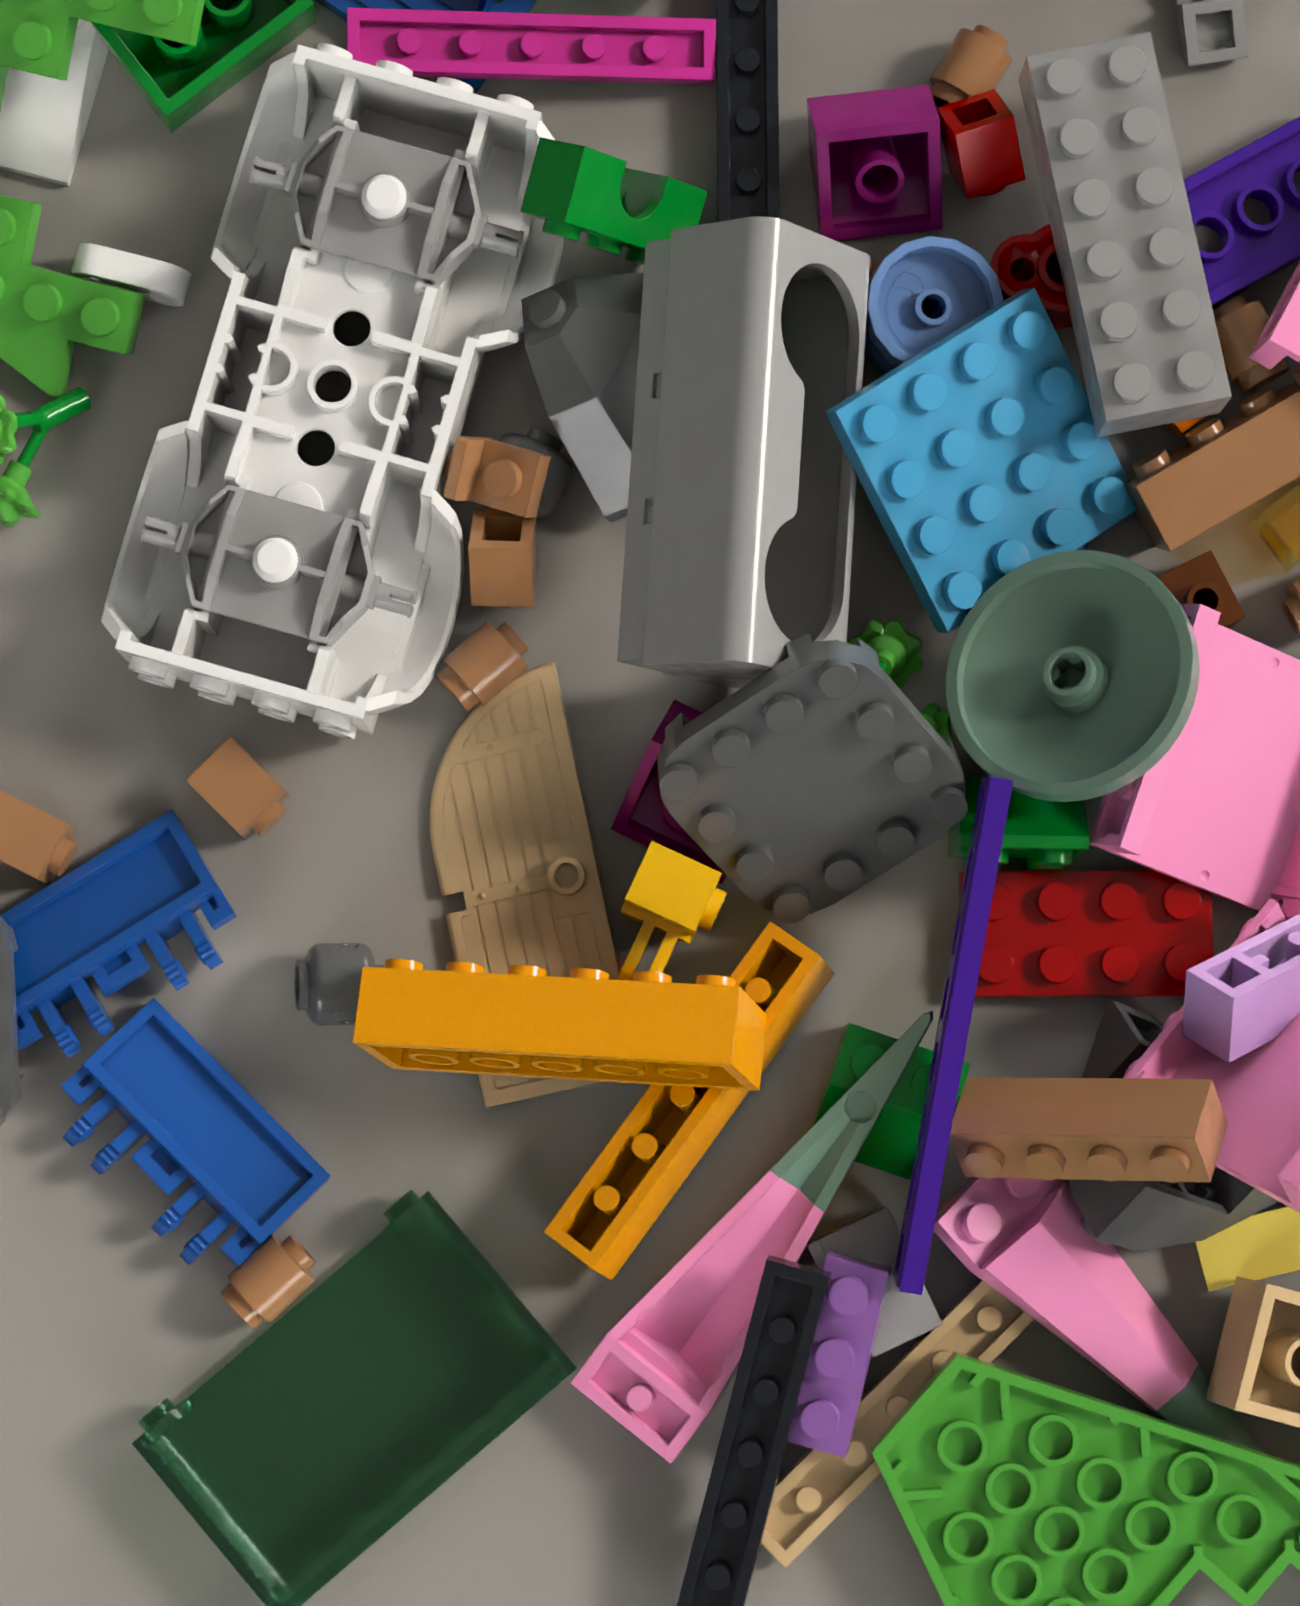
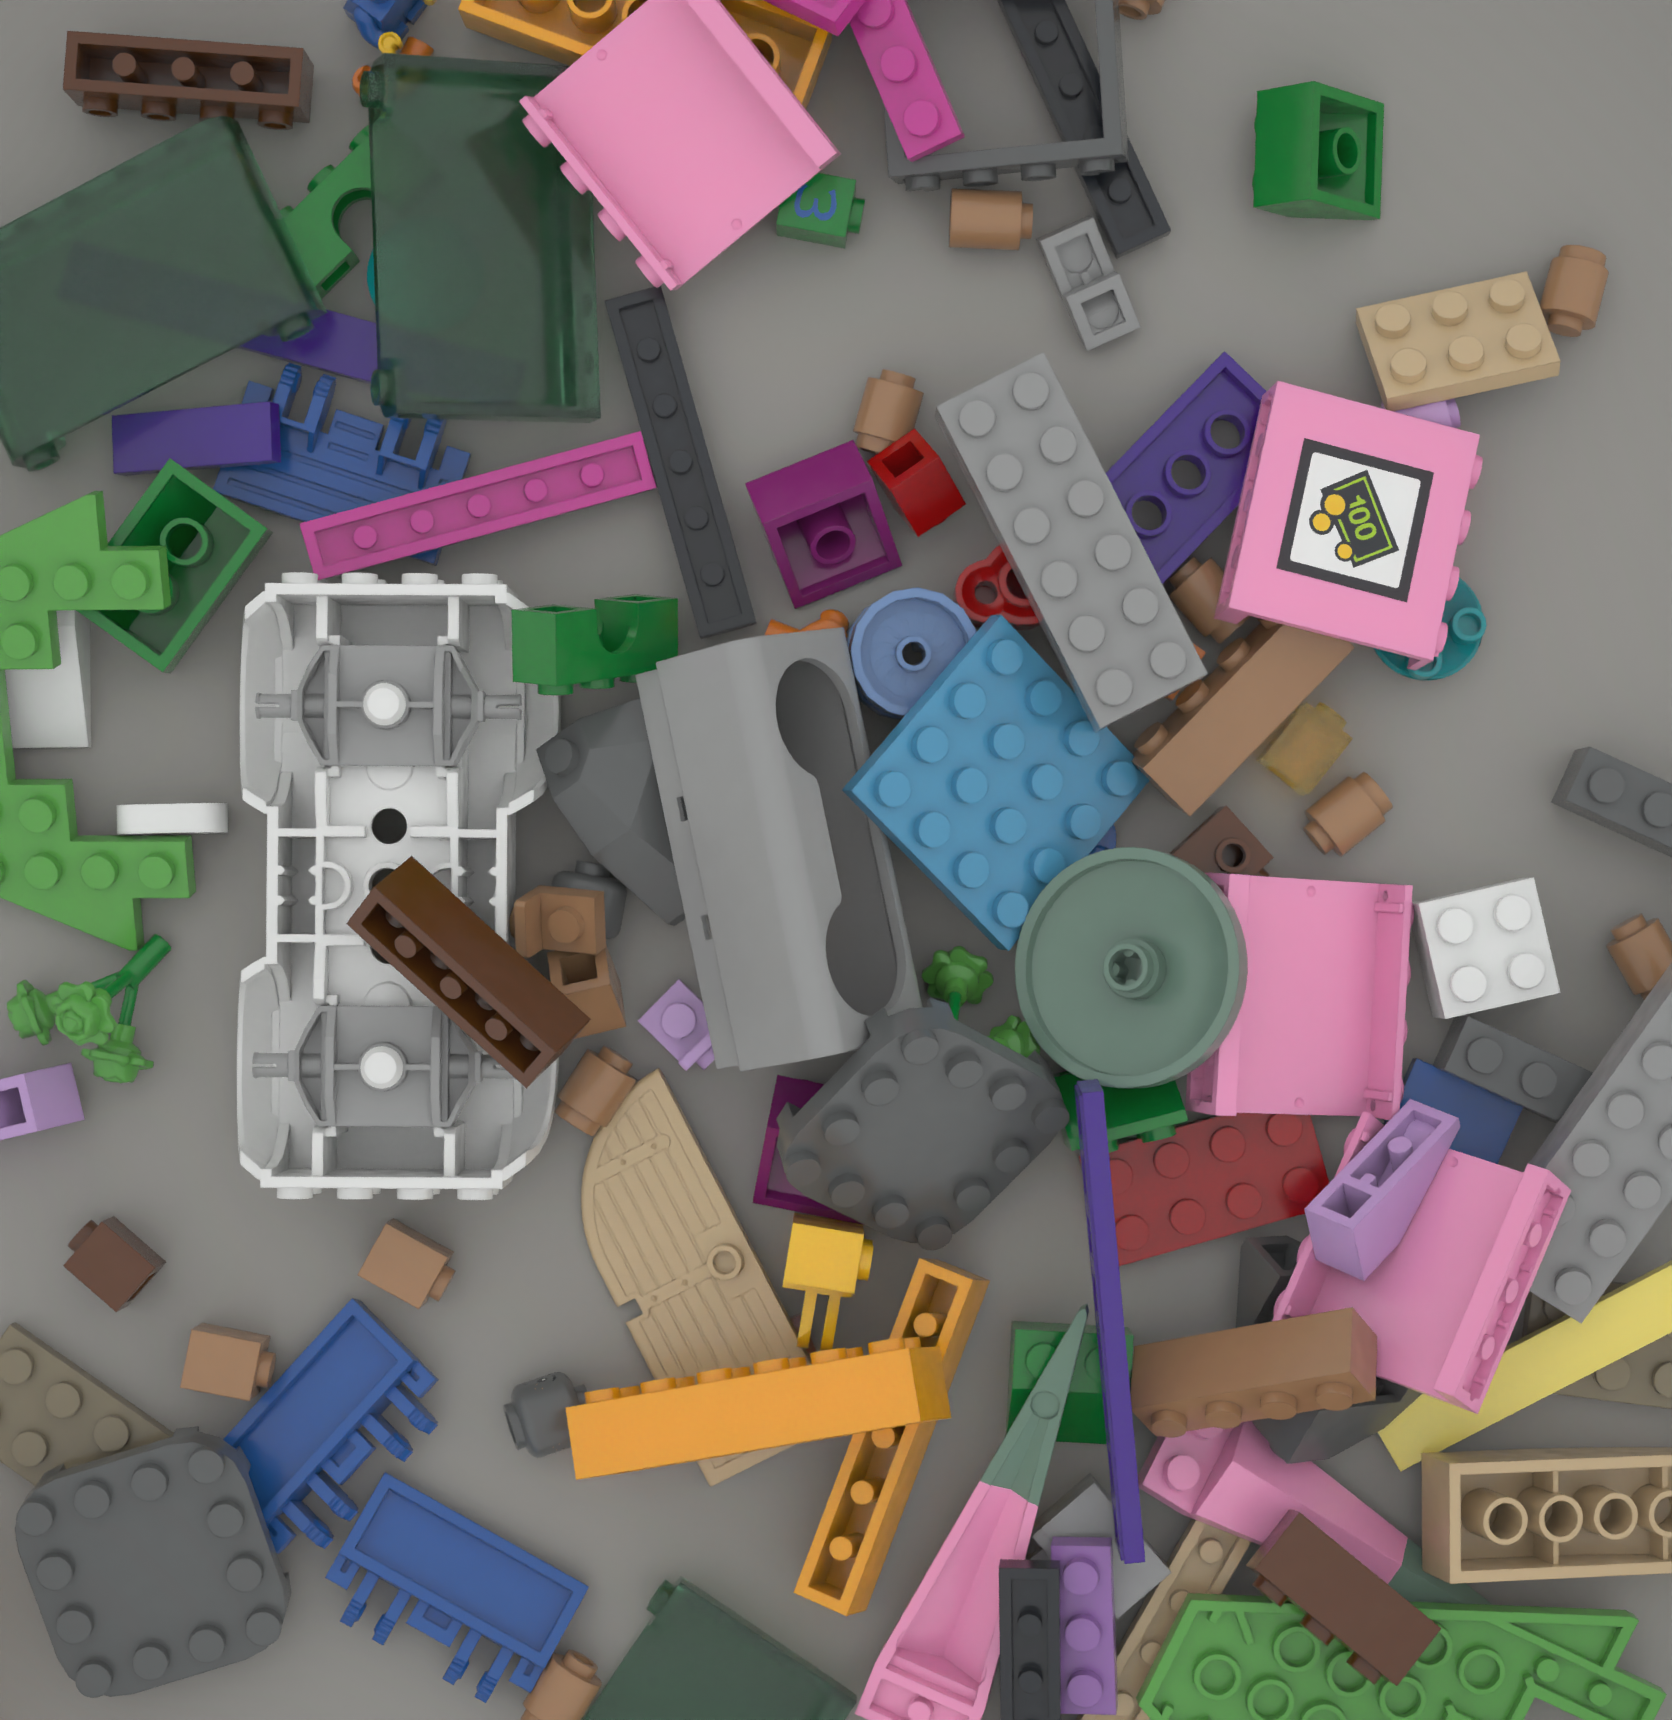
camera: 15 degrees left, 5 degrees up
none -> reddish brown brick [346,856,591,1089]
none -> lavender bracket [638,979,715,1071]
none -> reddish brown brick [1246,1509,1441,1686]

